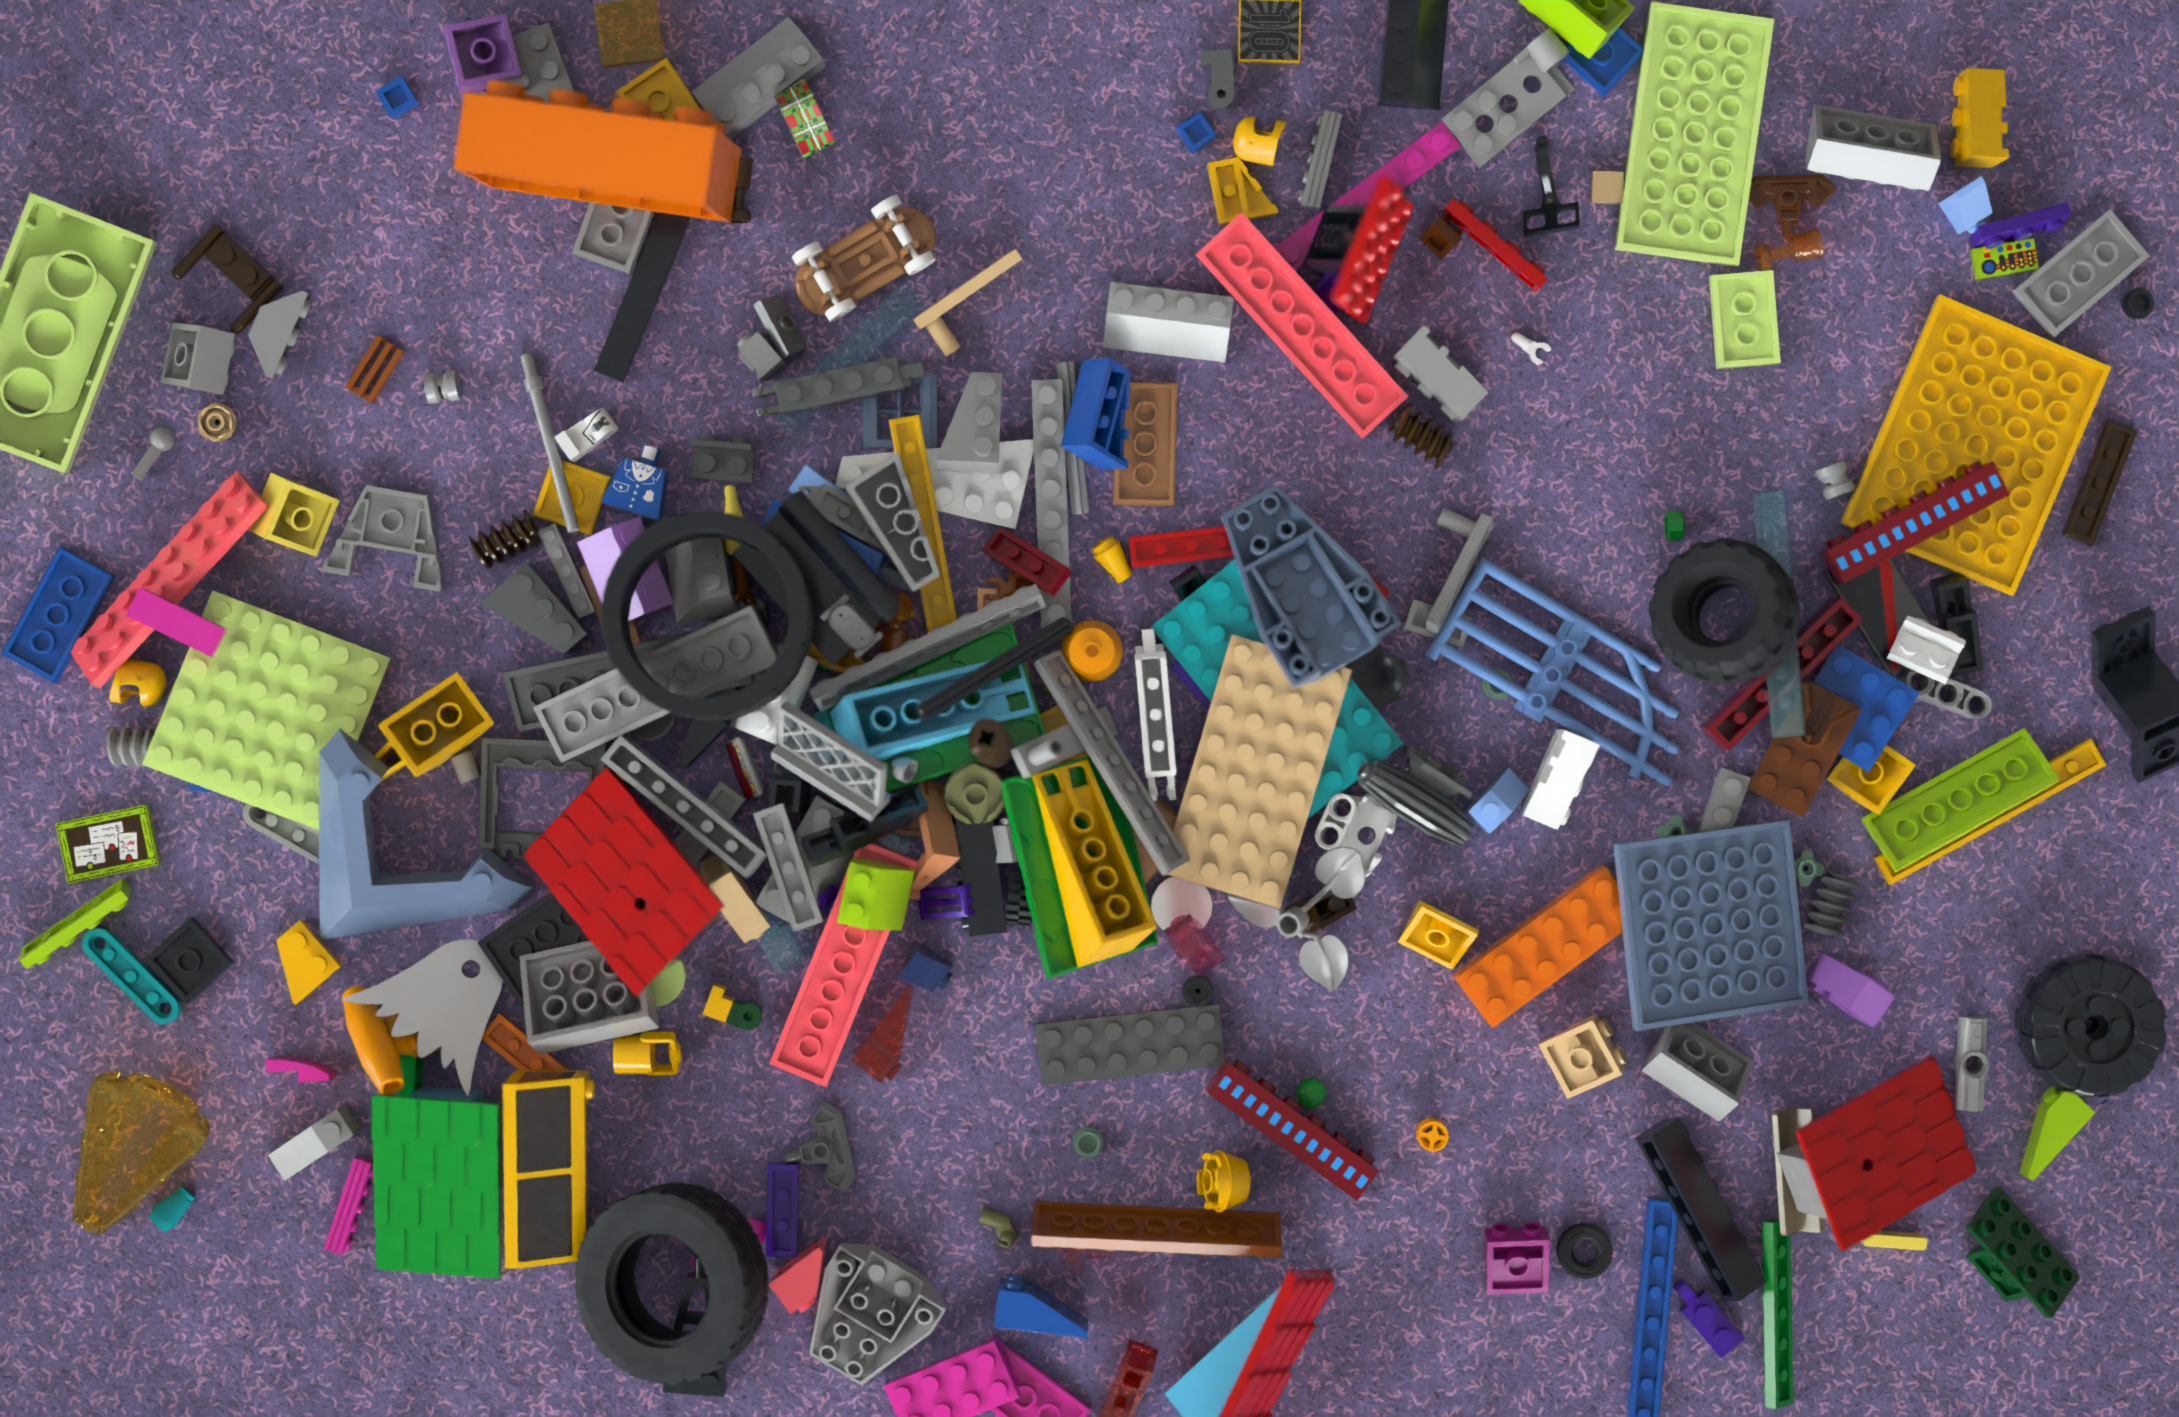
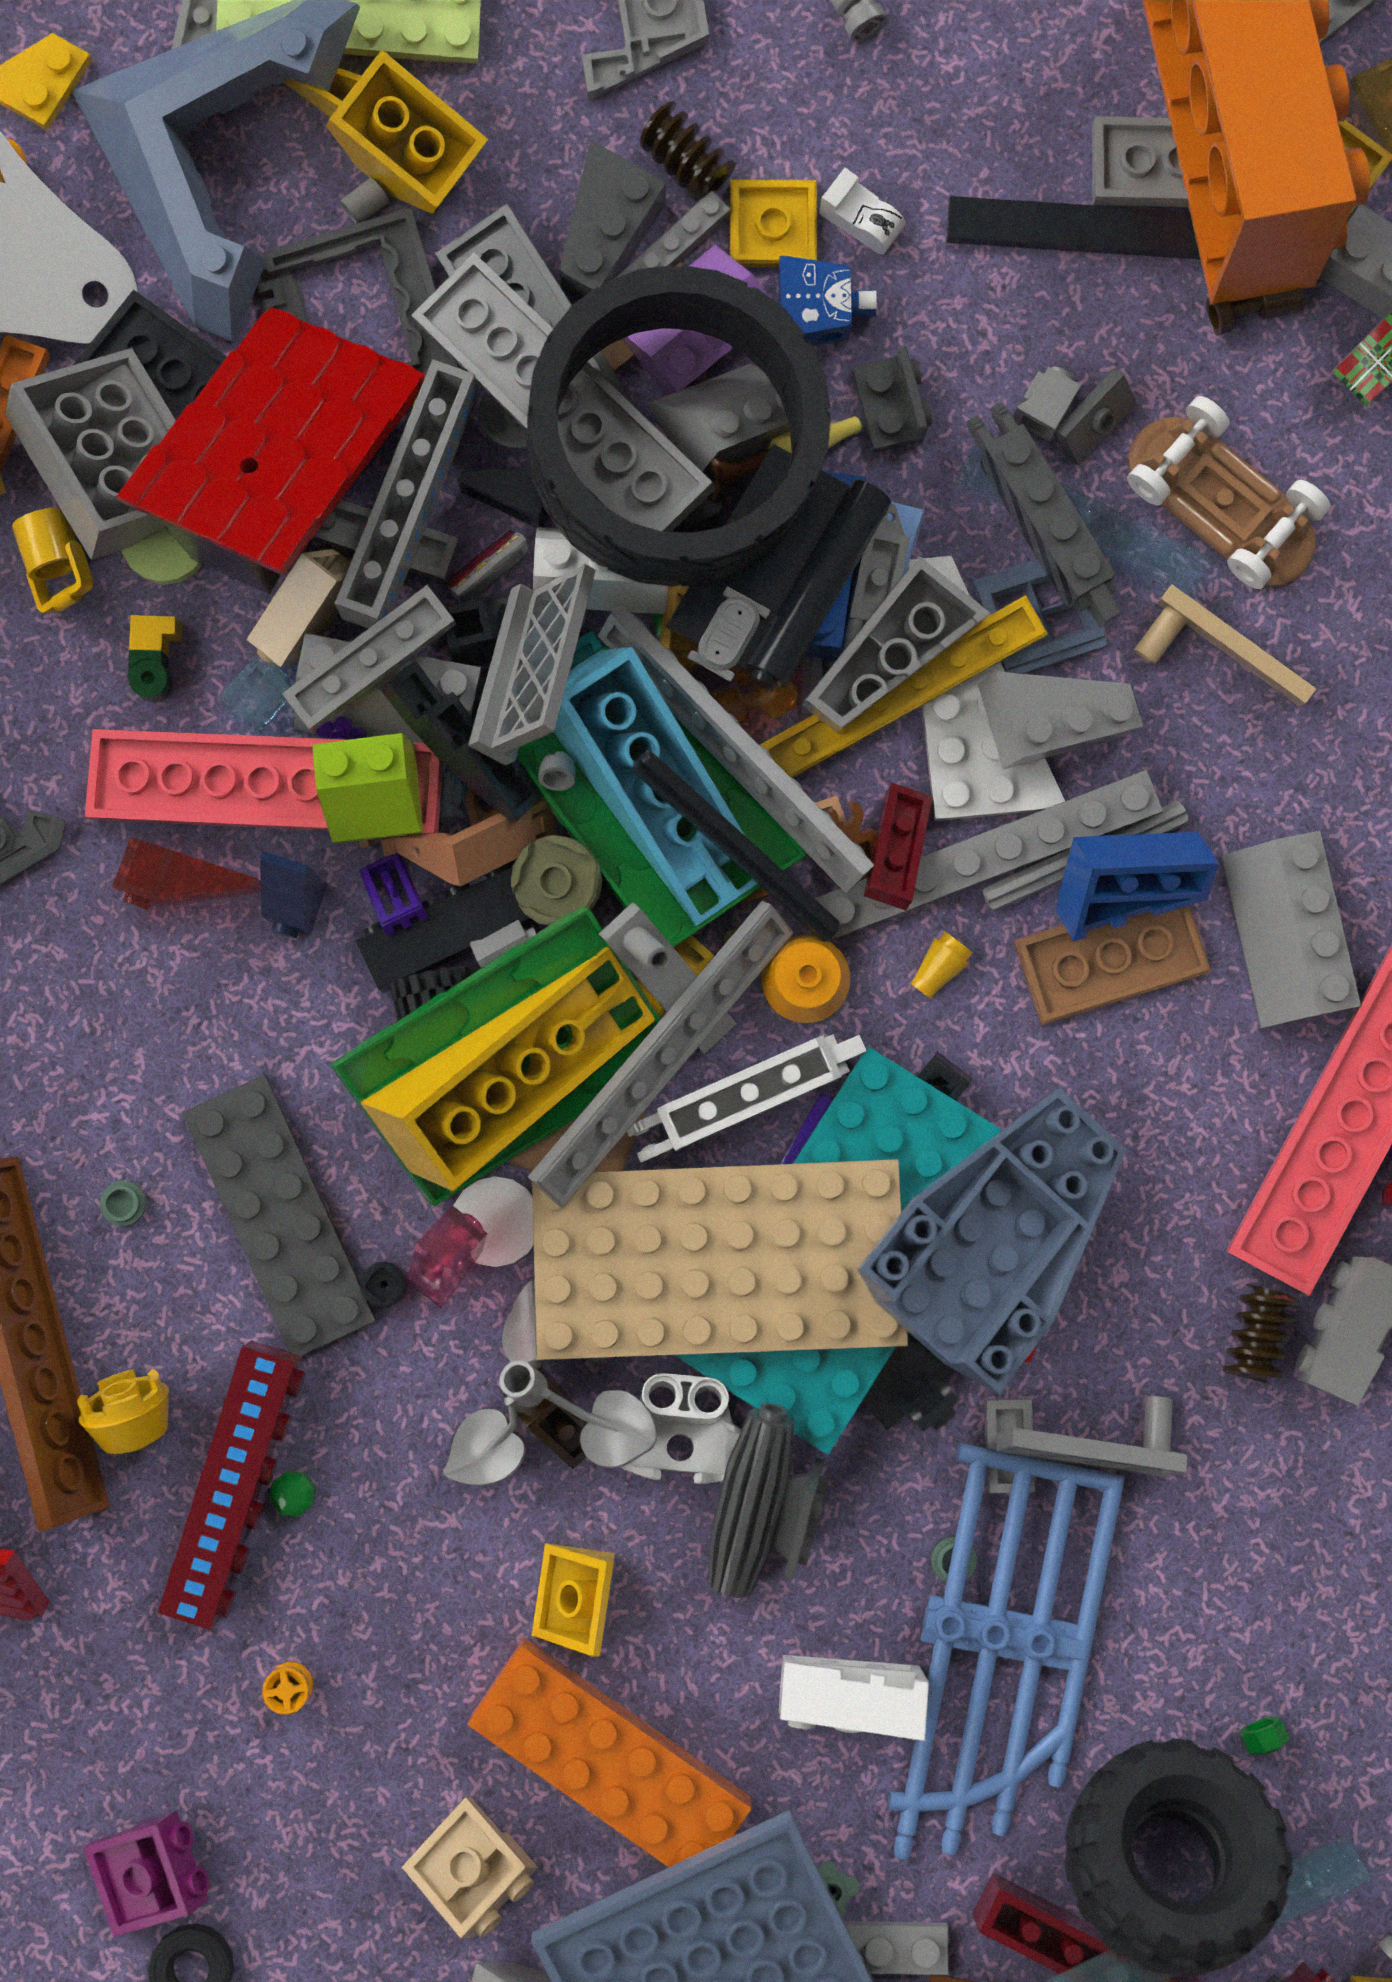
camera: 70 degrees right, 5 degrees down
light grey bar [520,353,580,533] -> none
dark brown piece [968,718,1014,768] -> none
red plate [1128,526,1234,568] -> none
light blue slope [1464,767,1530,834] -> none

